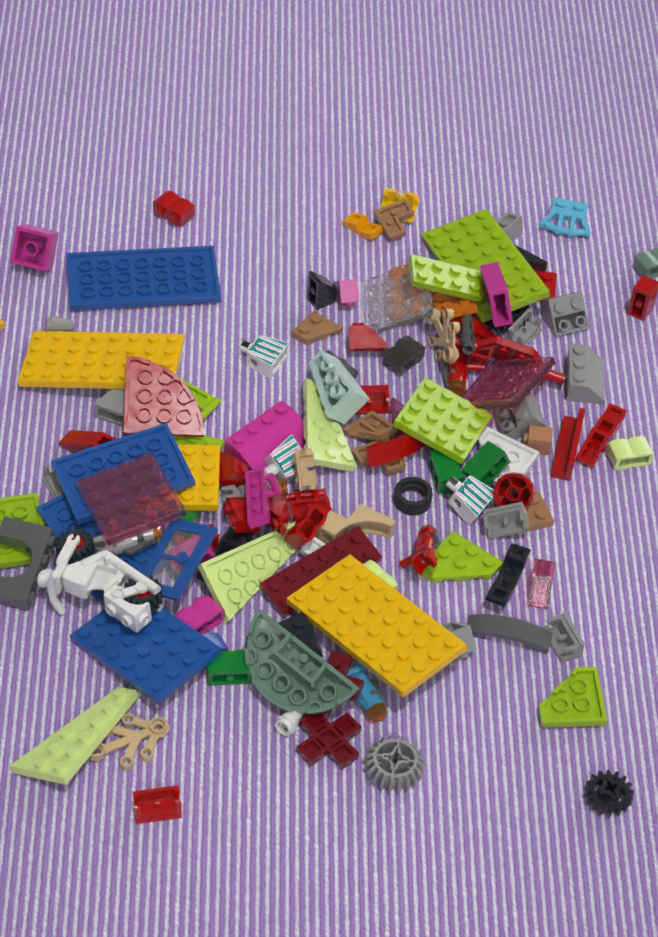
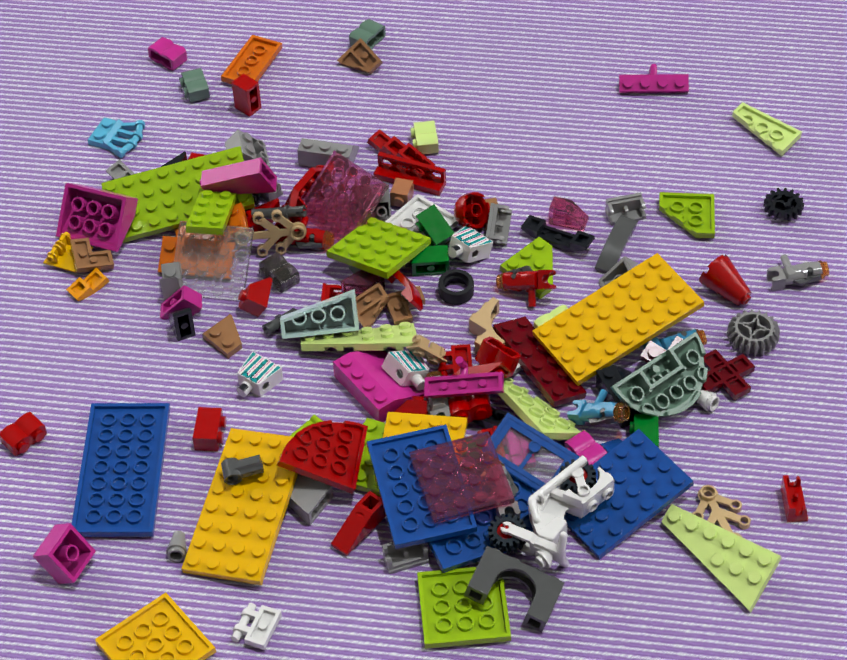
camera: 75 degrees left, 0 degrees up
none -> dark pink slope [56,183,138,252]
none -> light grey slope [159,262,183,300]
none -> red brick [192,407,227,452]
none -> dark grey piece [221,454,264,485]
none -> dark azure piece [567,389,630,426]
none -> red cone [699,254,751,306]
none -> light grey piece [766,254,829,291]

